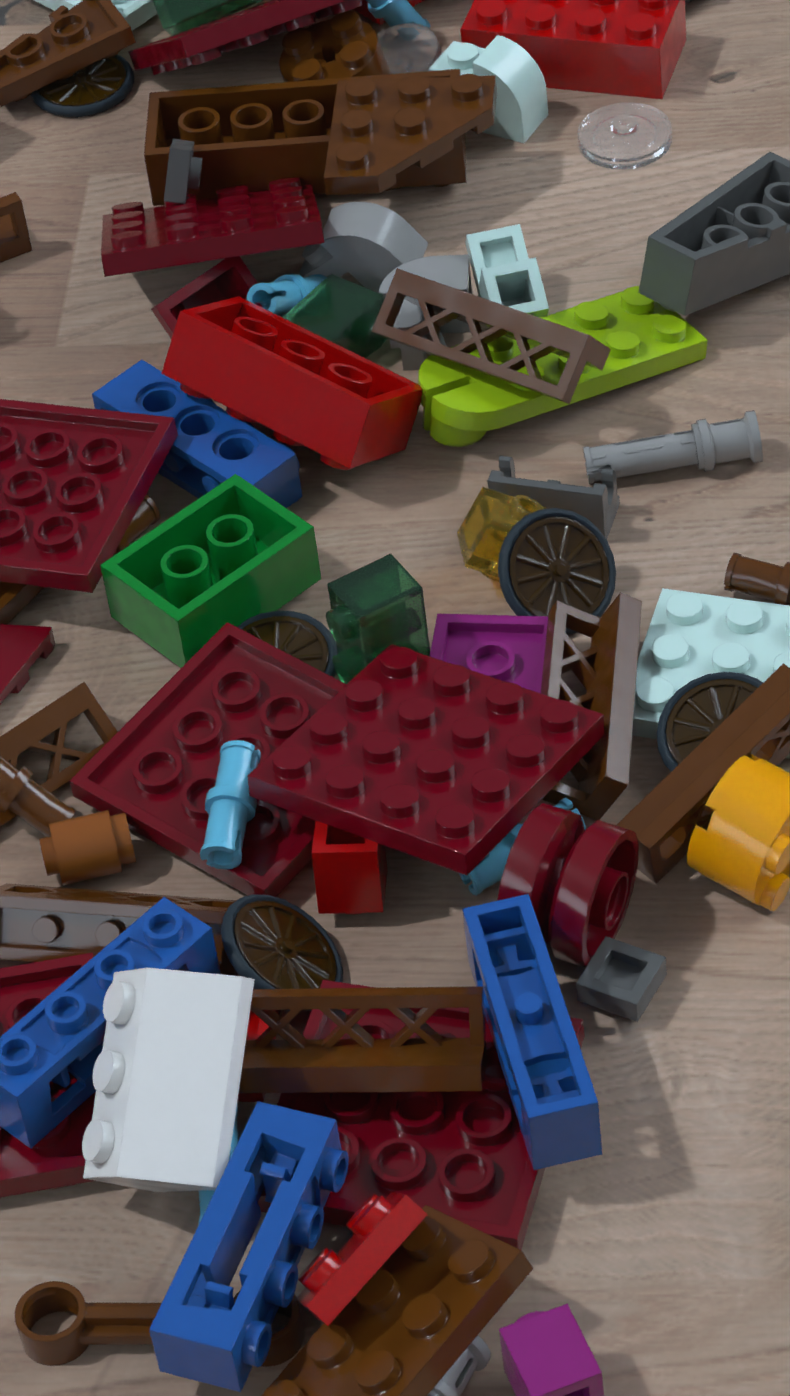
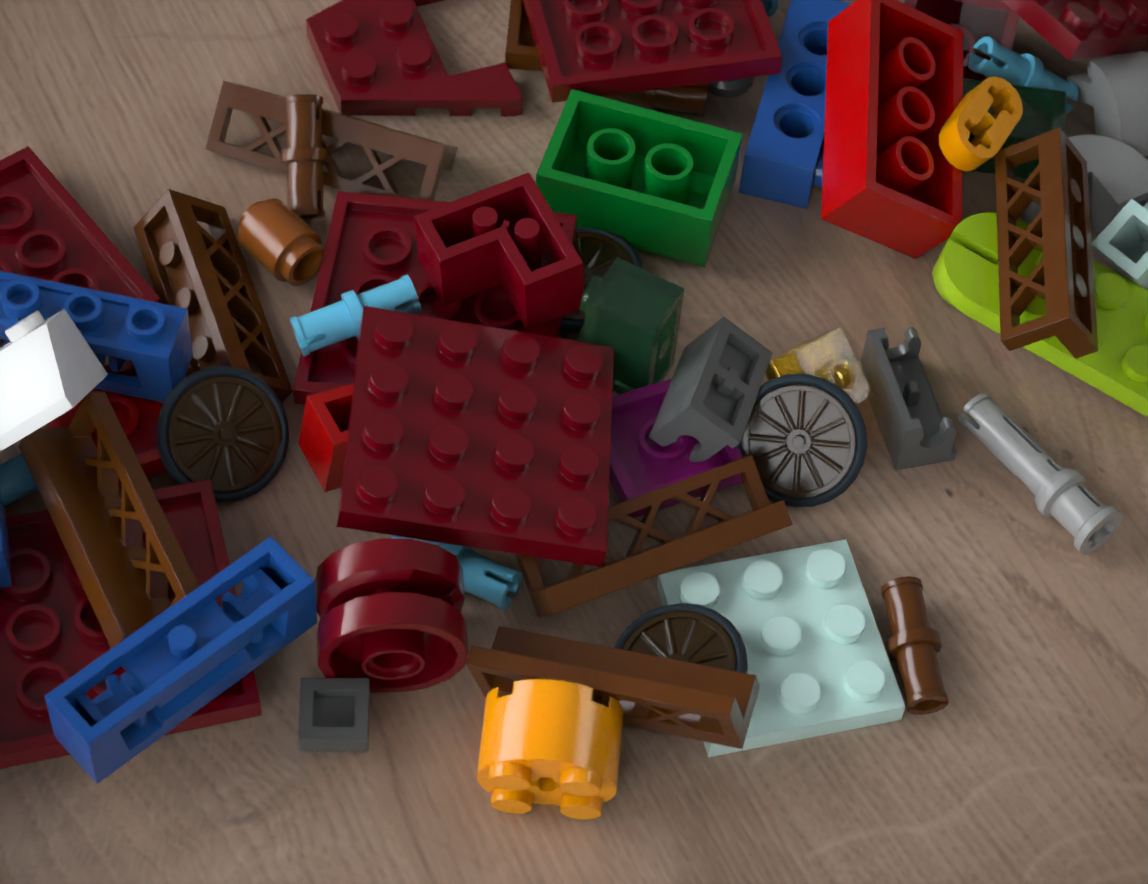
camera: 50 degrees right, 10 degrees up
none -> dark red brick [414,172,584,330]
none -> dark grey hinge [649,317,773,462]
none -> light orange beam [939,76,1023,171]

